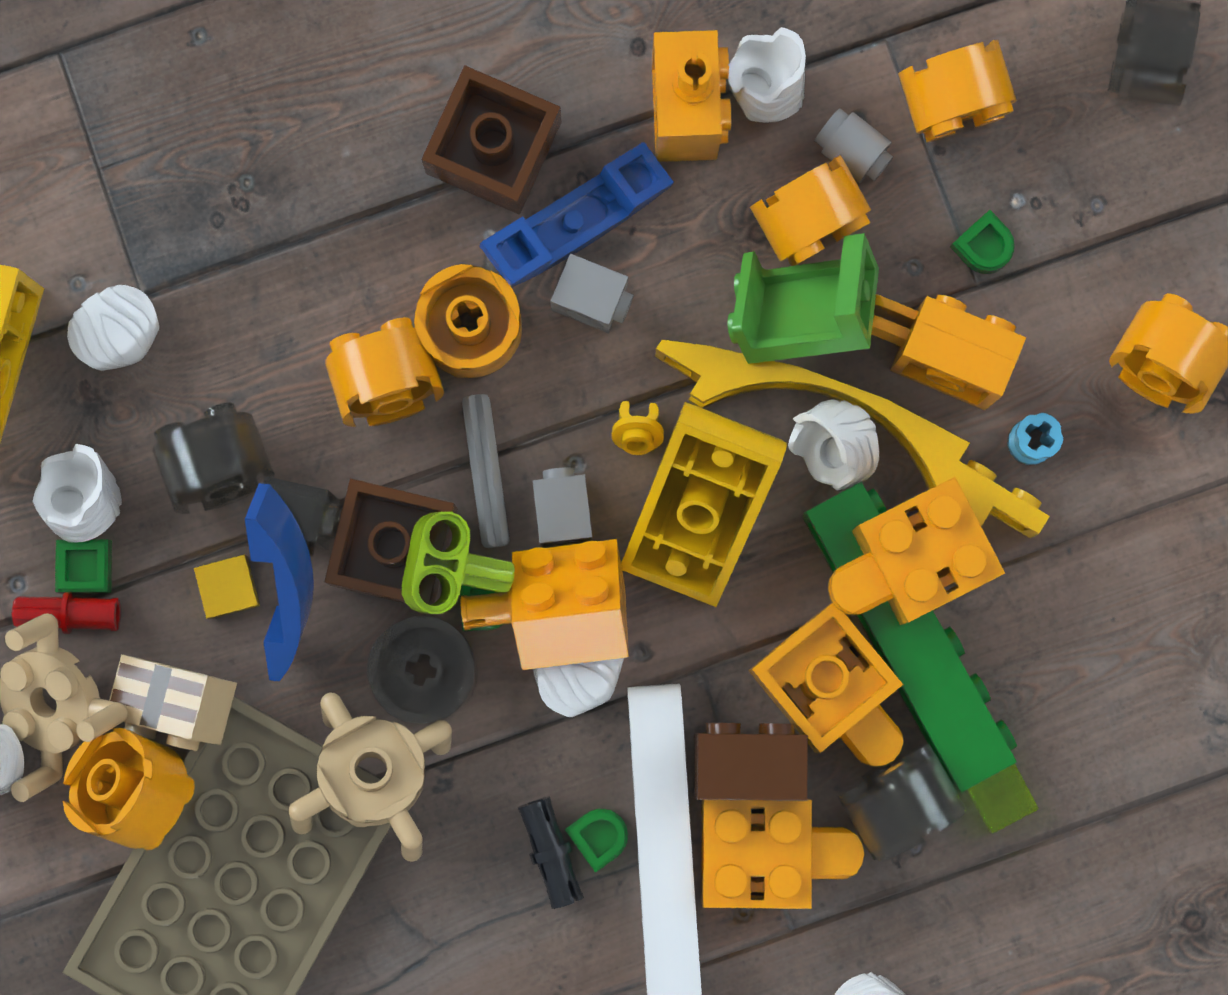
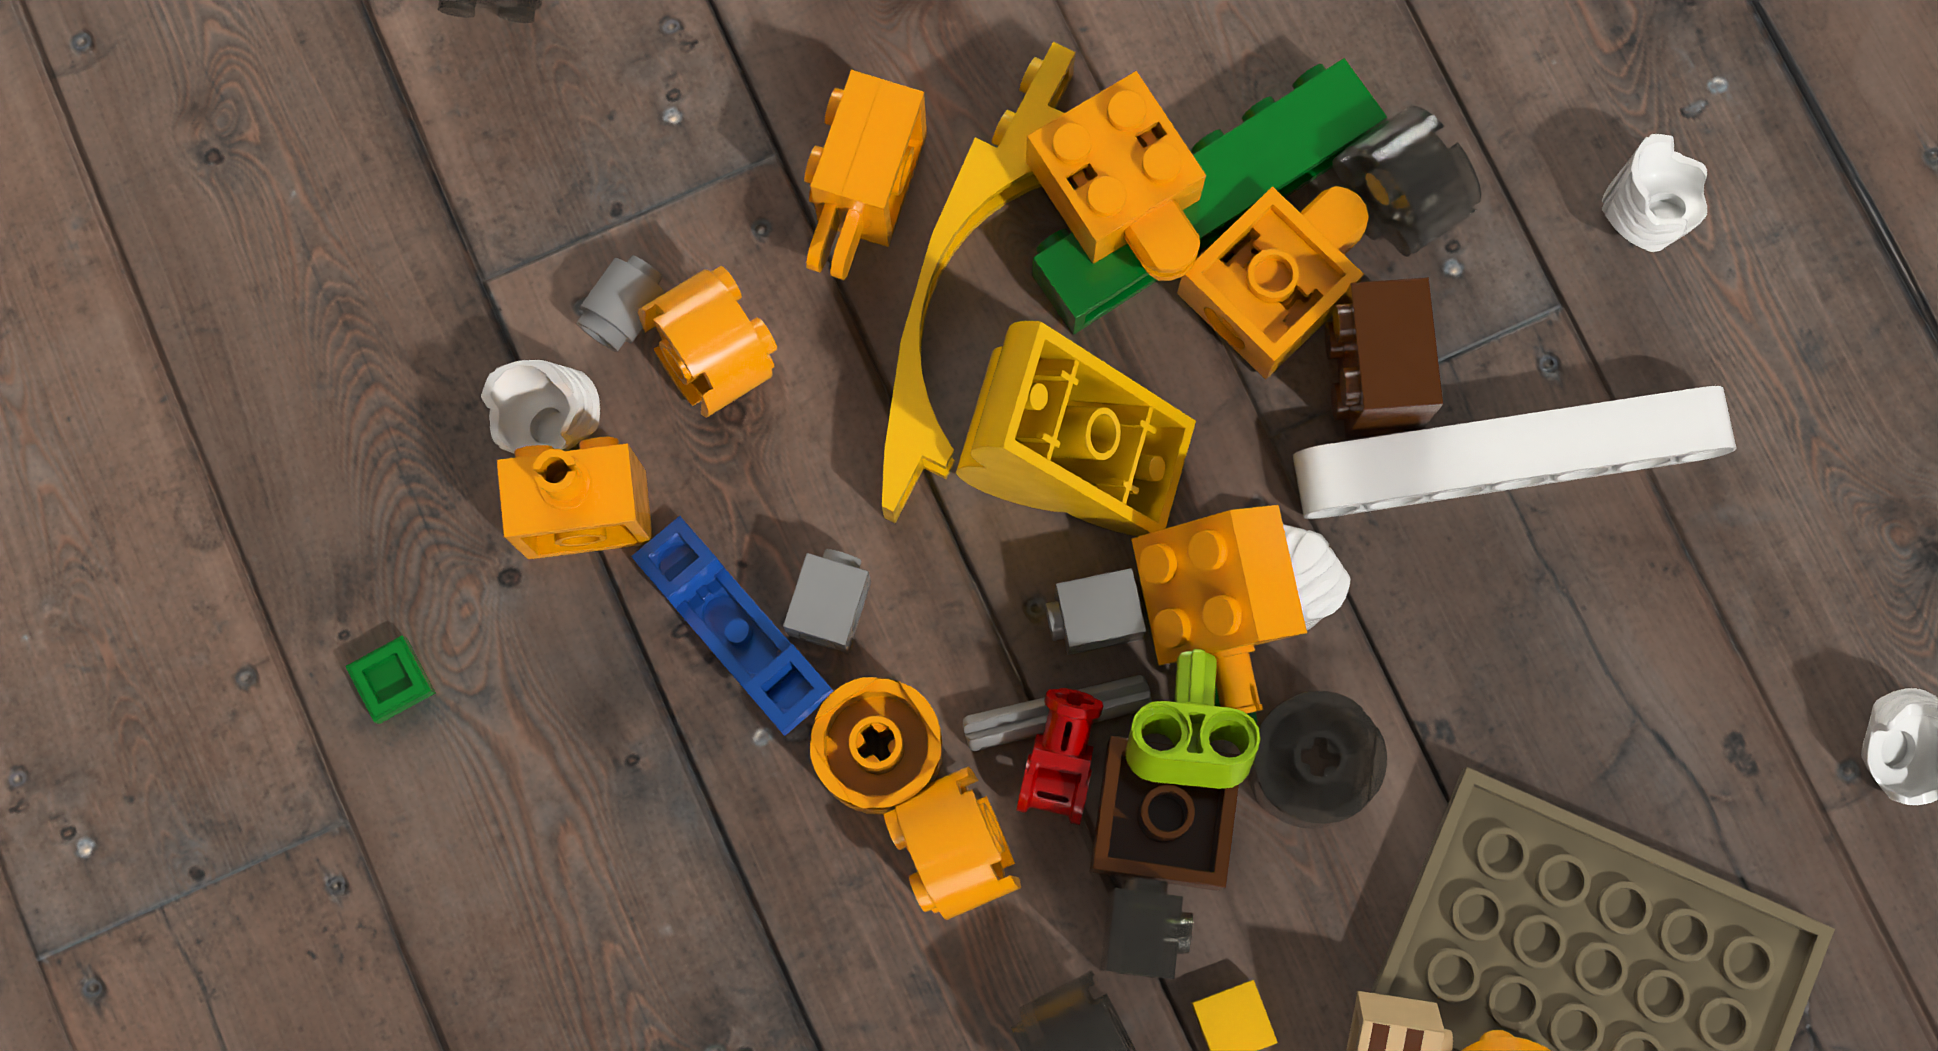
camera: 90 degrees left, 5 degrees down
blue slope [245,483,314,681] -> none
tan plate [289,693,452,862] -> none
reddish brown brick [421,65,562,215] -> none
black pin [518,796,584,909] -> none
green tile [565,808,628,873] -> none
yellow plate [612,401,664,455] -> none
light orange brick [701,798,864,909] -> none
bright green panel [727,233,879,364] -> none
white hair [788,399,879,491] -> none
light orange brick [898,40,1017,143] -> none
green tile [950,210,1015,274] -> none
clear neon green tile [967,764,1039,834] -> none
medium azure bush [1008,413,1063,465] -> none
none -> red connector [1016,688,1104,825]

